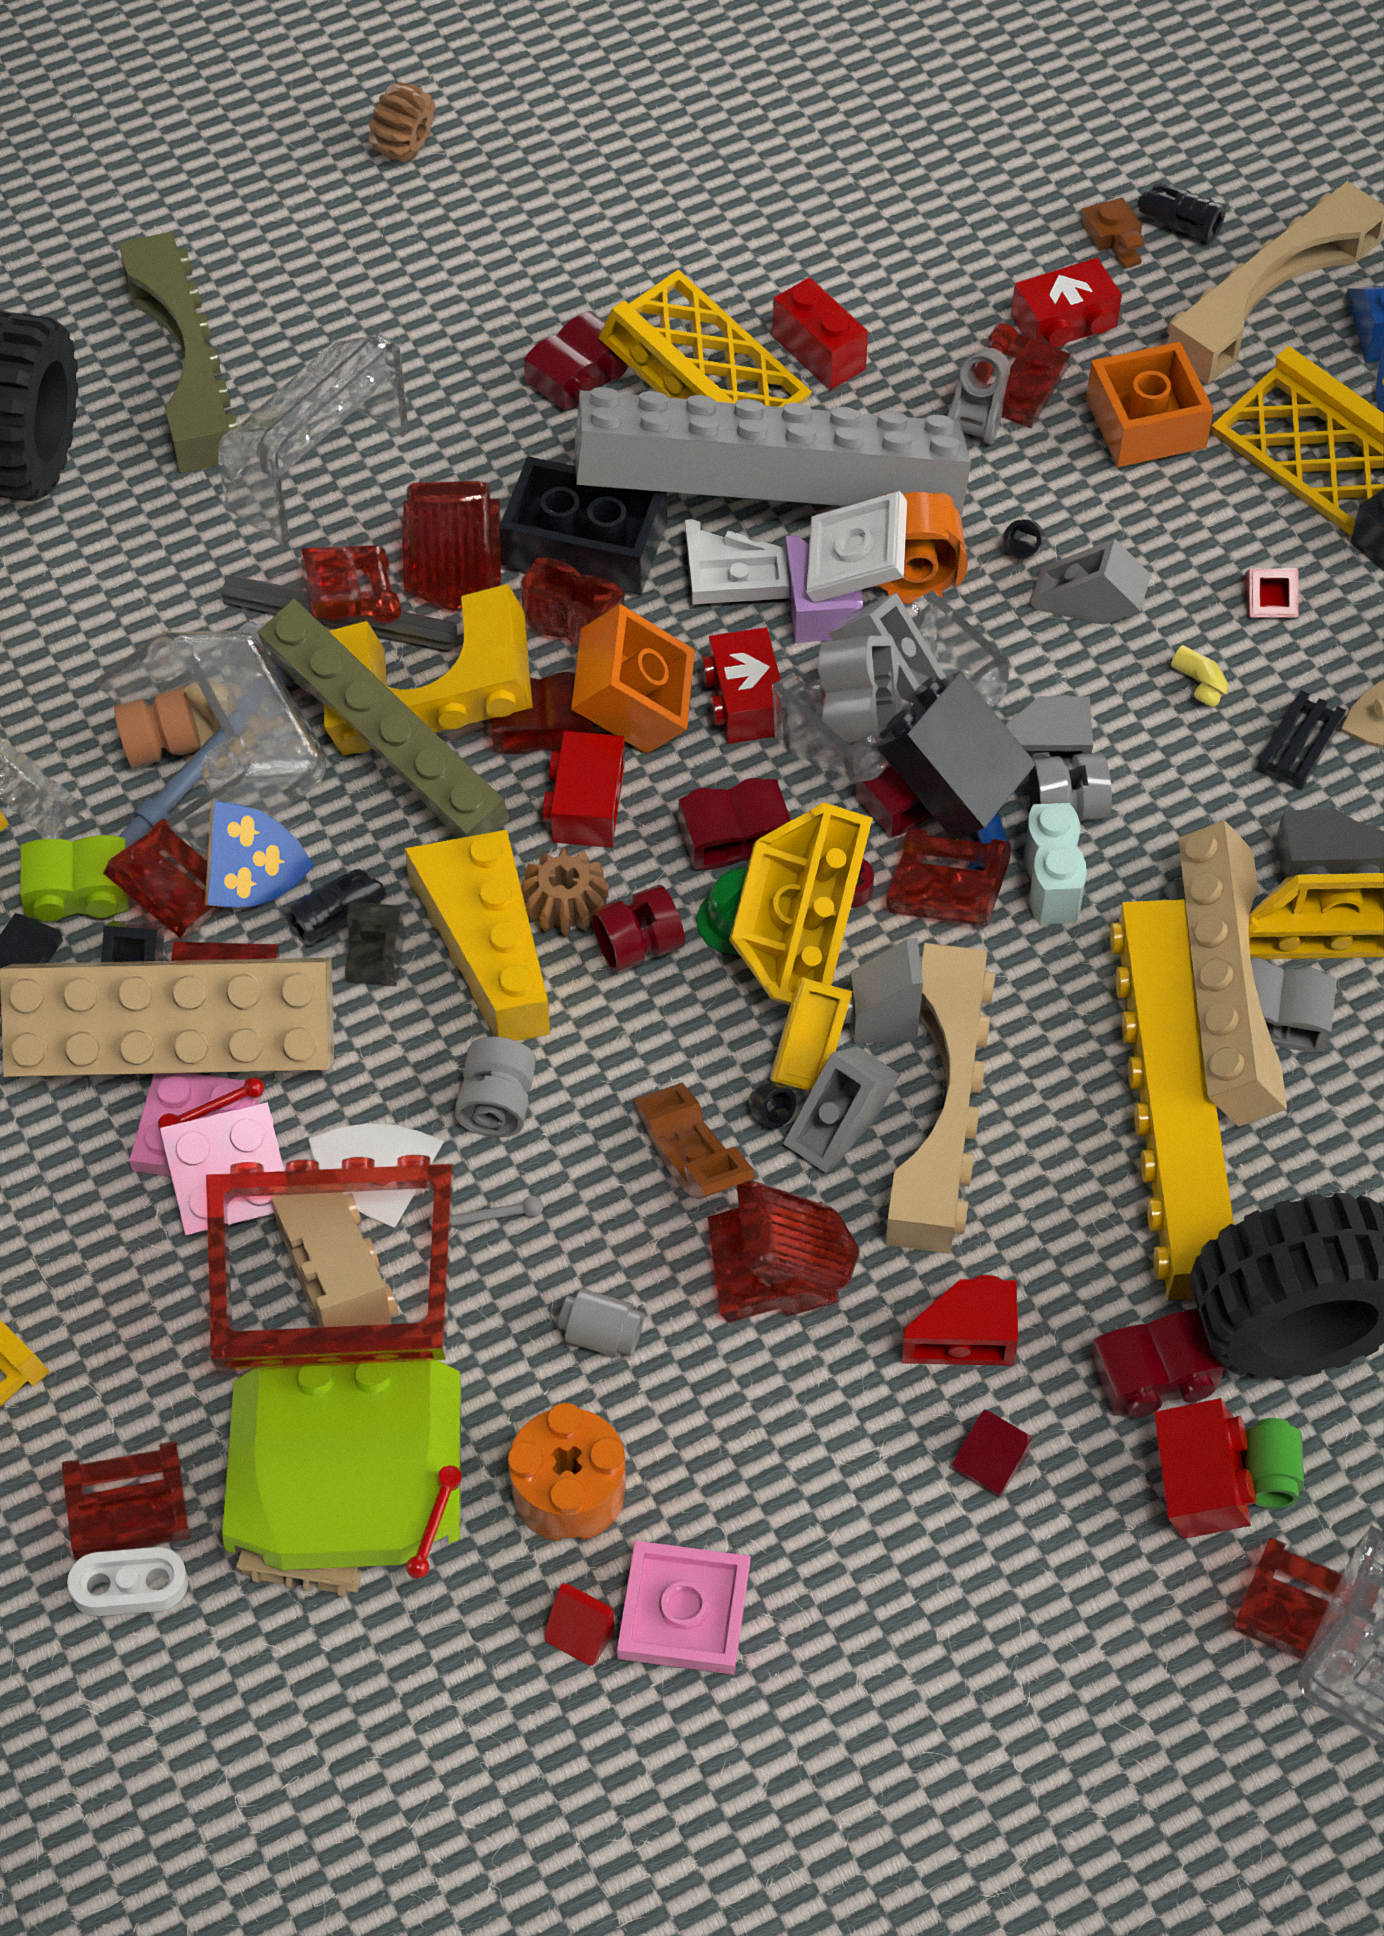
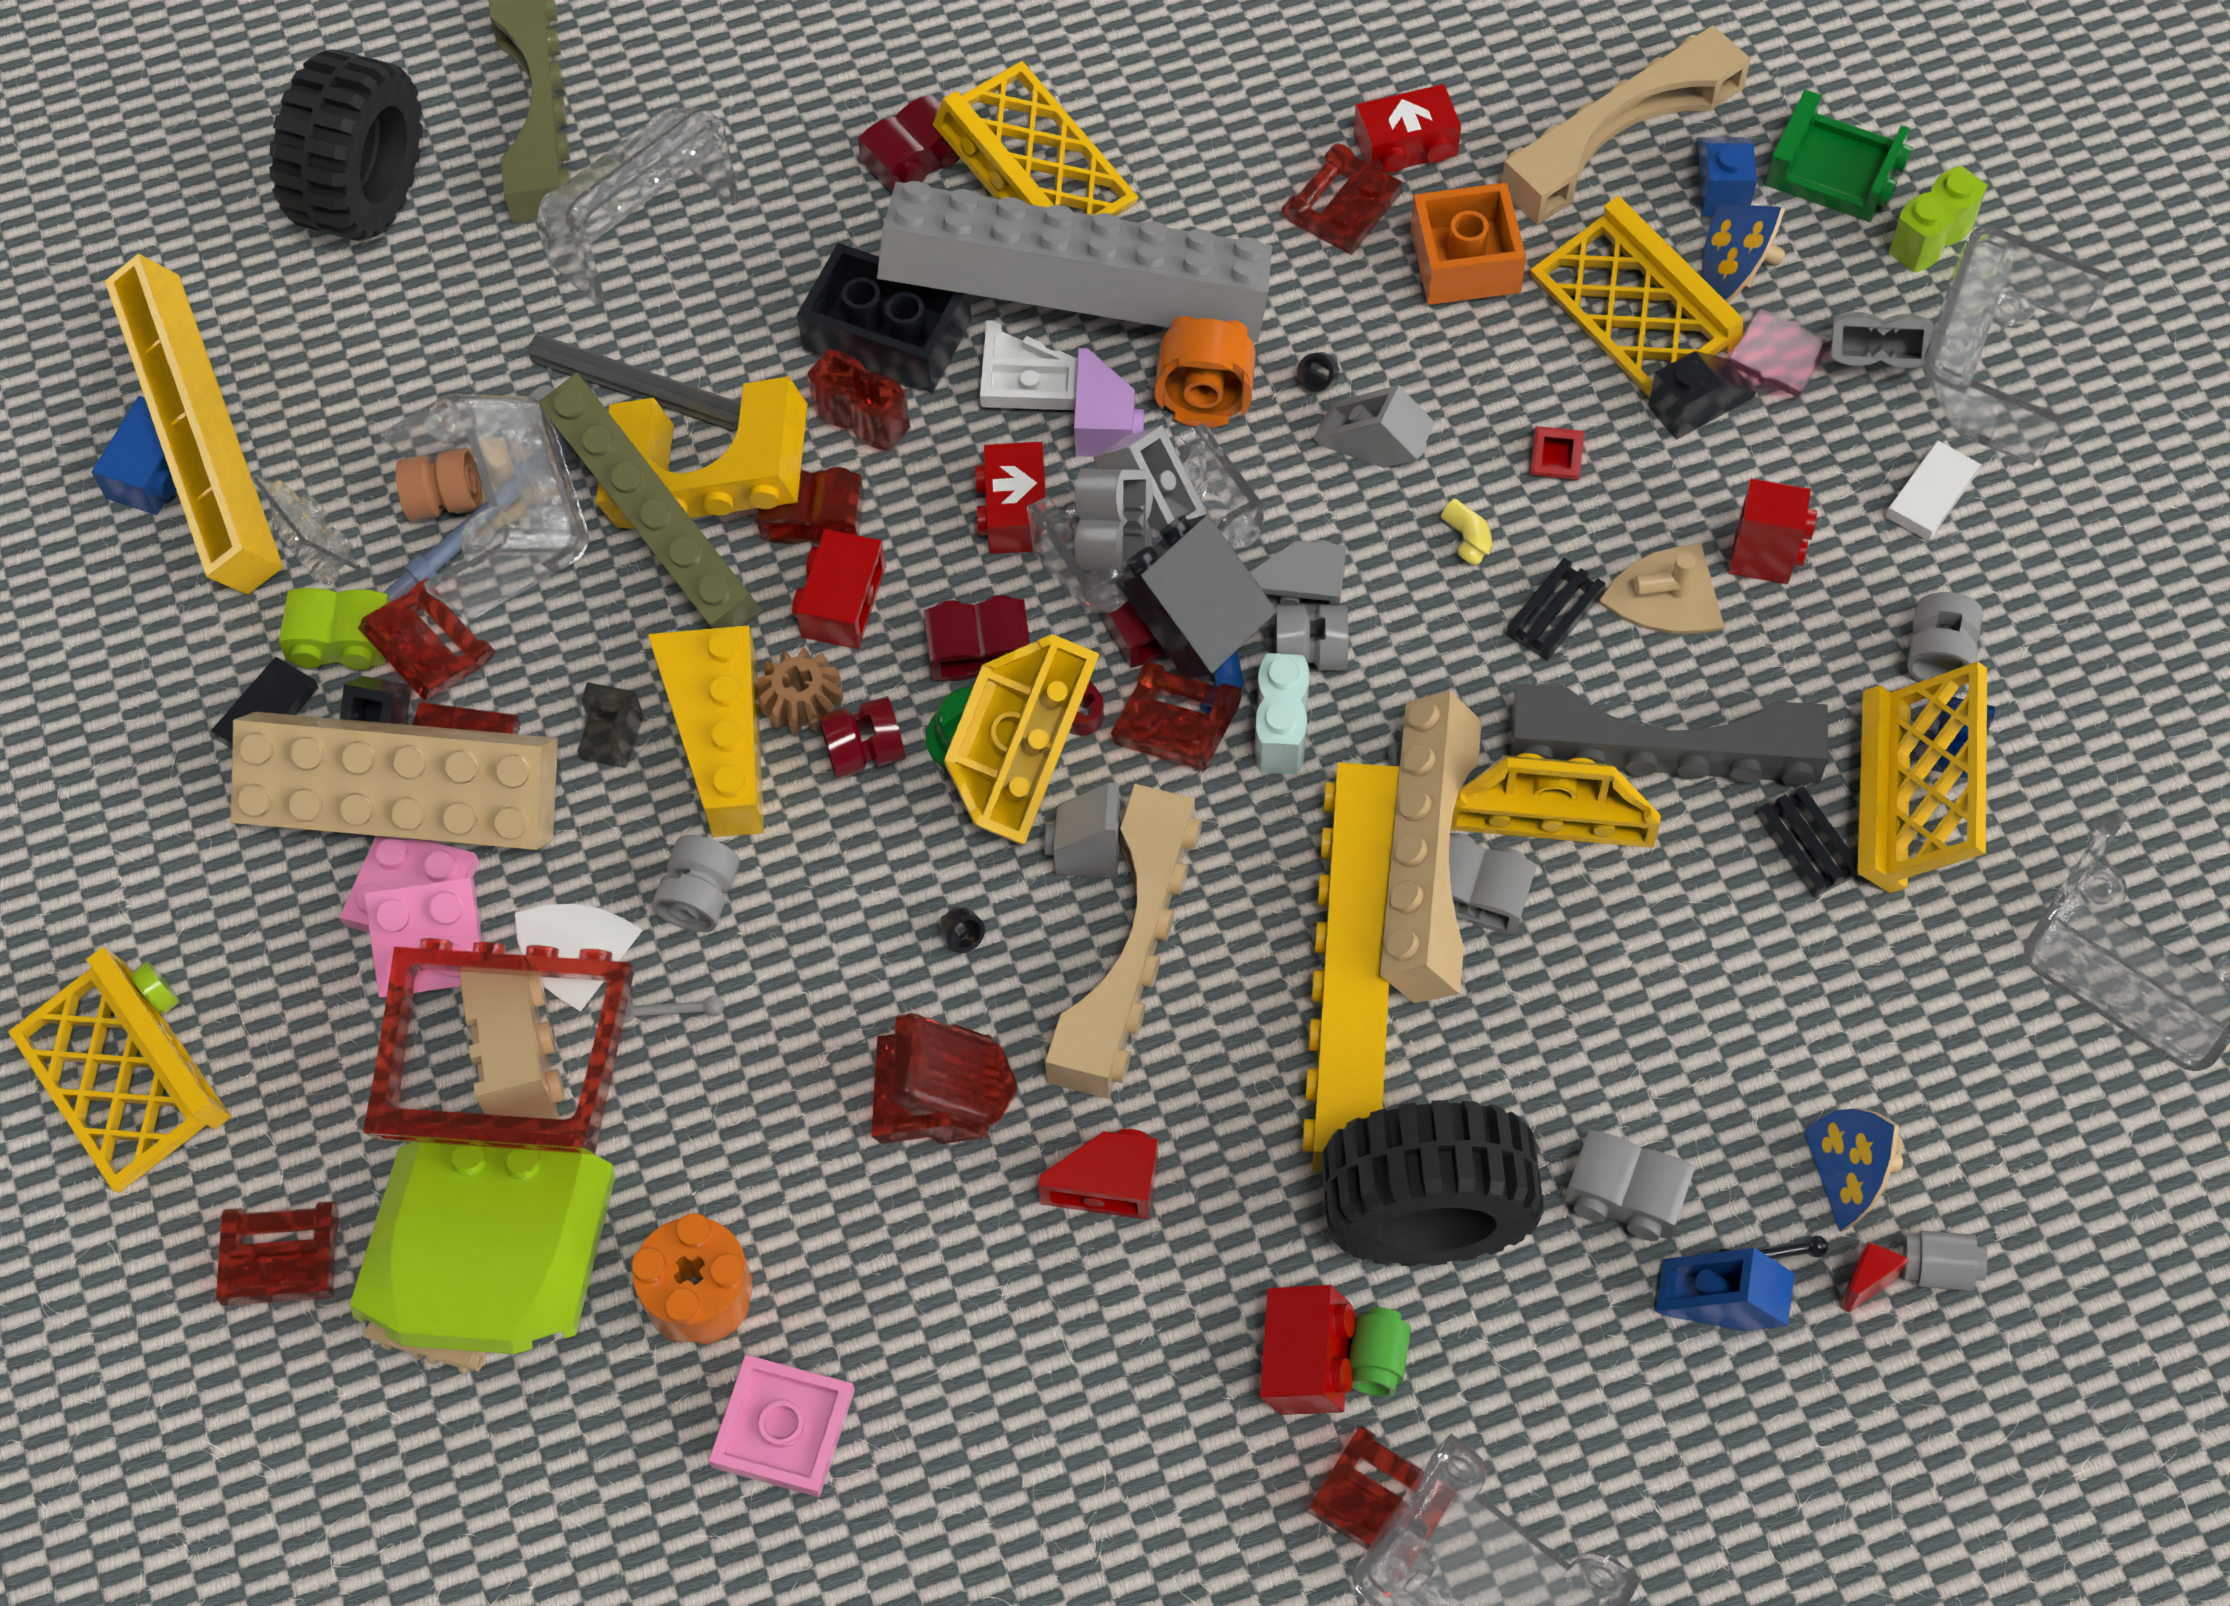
camera: 10 degrees right, 5 degrees up
white plate [67,1547,188,1616] -> none
red hinge [158,1077,265,1133] -> none
shield [202,801,314,907] -> none
black hinge [285,868,387,947] -> none
clear red plate [301,545,402,623] -> none
clear red piece [402,481,501,612] -> none
red hinge [406,1465,462,1579] -> none
red slope [545,1583,615,1666] -> none
light grey brick [558,1288,645,1357] -> none
orange brick [571,604,695,754] -> none
dark orange slope [633,1082,755,1199] -> none
yellow tile [769,976,852,1091] -> none
red brick [772,277,868,391] -> none
light grey slope [783,1046,900,1173] -> none
white tile [806,491,907,603] -> none
light grey piece [948,348,1010,445] -> none
dark red slope [951,1409,1032,1498] -> none
dark orange plate [1081,197,1144,268] -> none
dark red brick [1090,1309,1224,1418] -> none
black hinge [1136,183,1226,244] -> none

